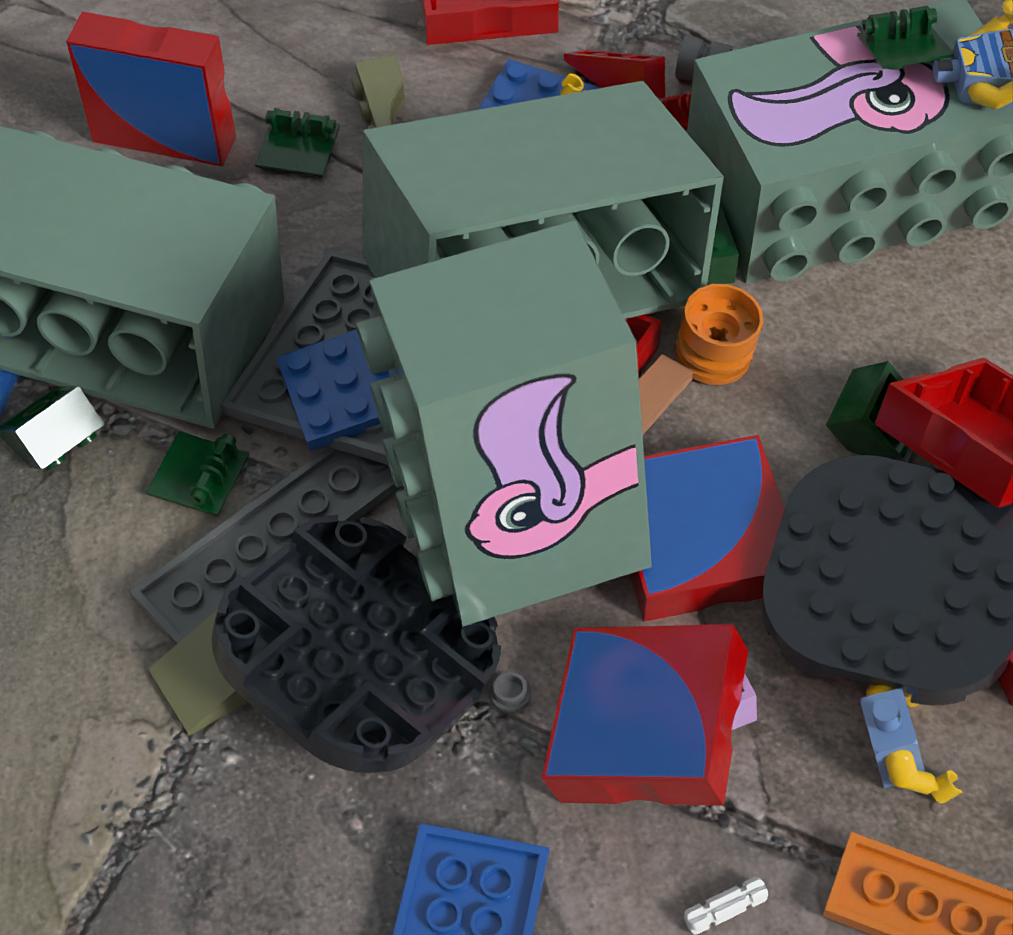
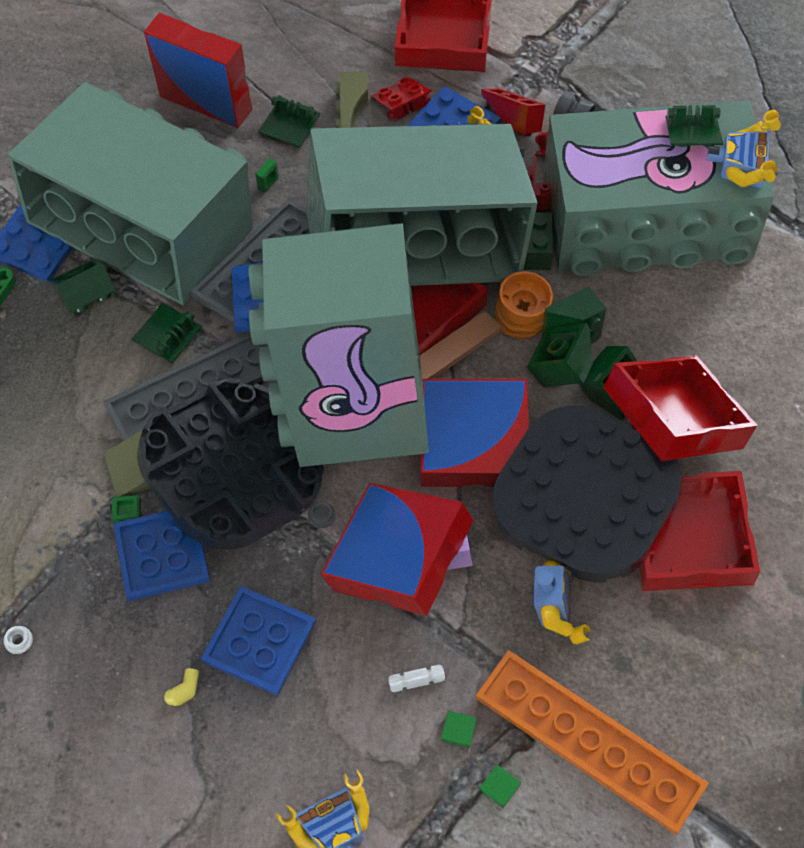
camera: 15 degrees right, 5 degrees up
none -> green tile [112,495,141,523]
none -> blue plate [113,511,210,602]
none -> green tile [255,158,279,192]
none -> red hinge [371,77,431,121]
none -> dark green slope [527,323,593,387]
none -> dark green slope [542,286,606,344]

